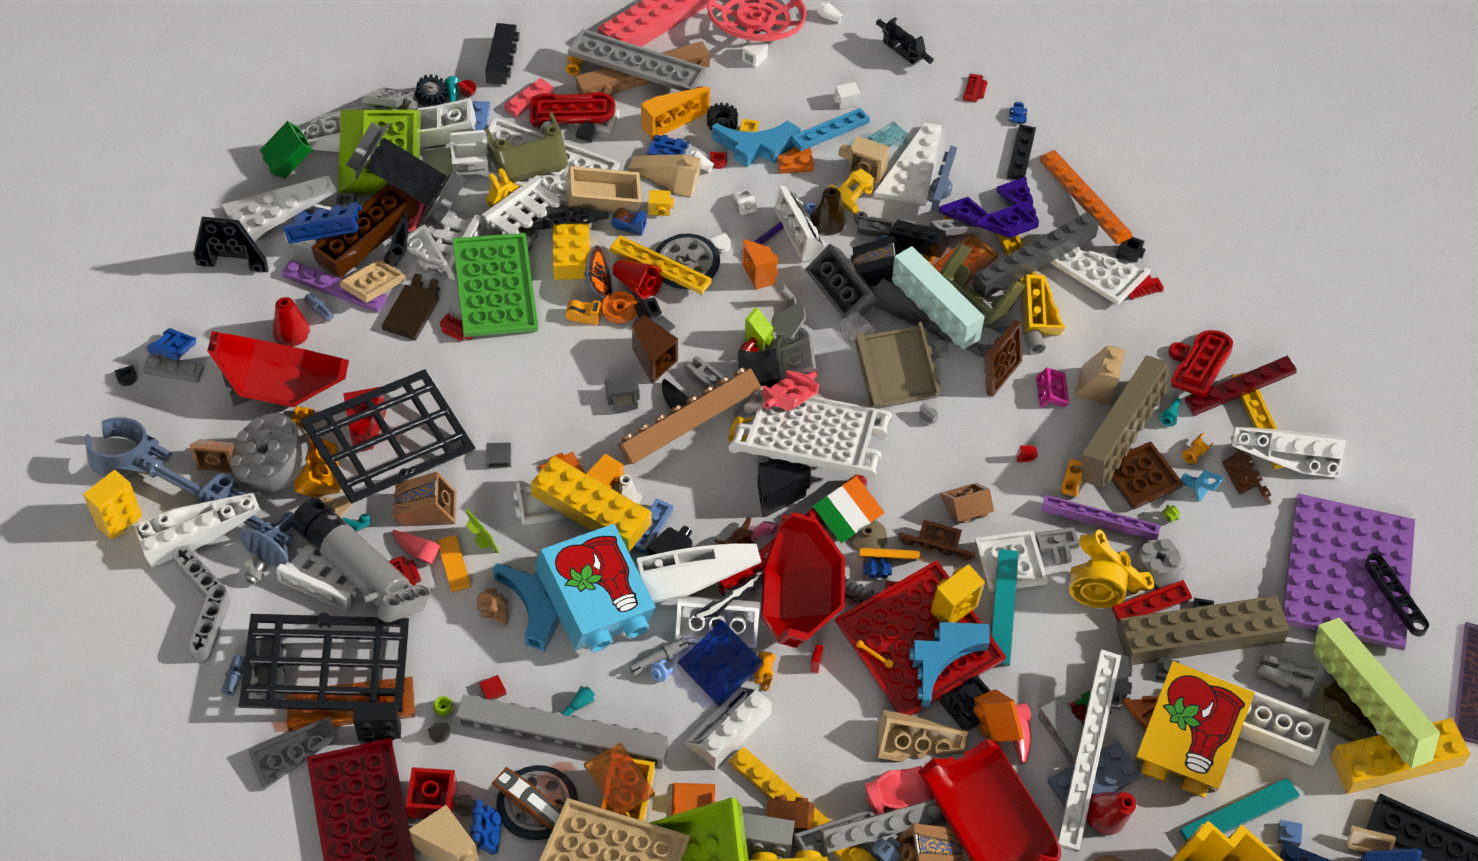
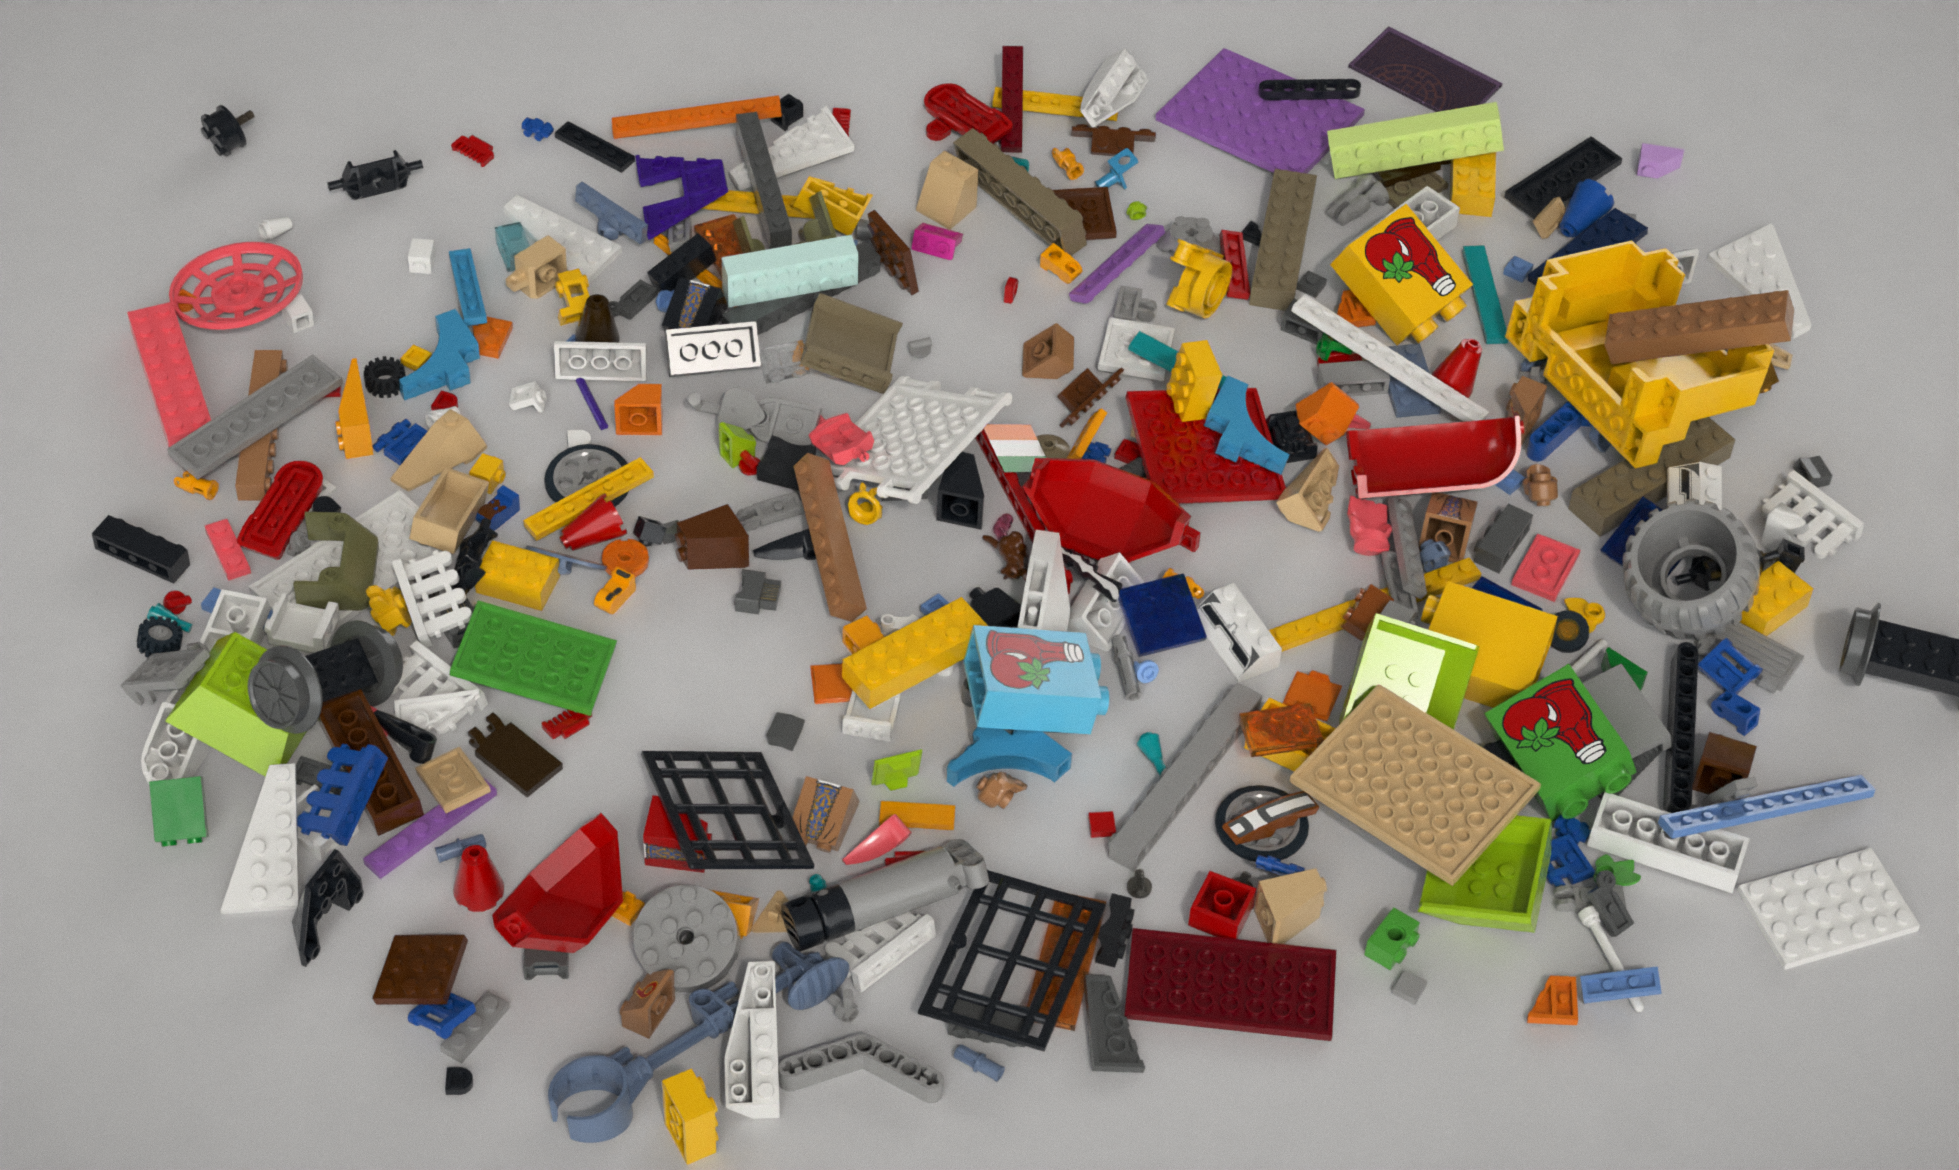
camera: 70 degrees left, 5 degrees down
lime plate [433,696,454,716] -> none
light orange hinge [856,640,893,669] -> none
none -> reddish brown plate [372,935,468,1005]

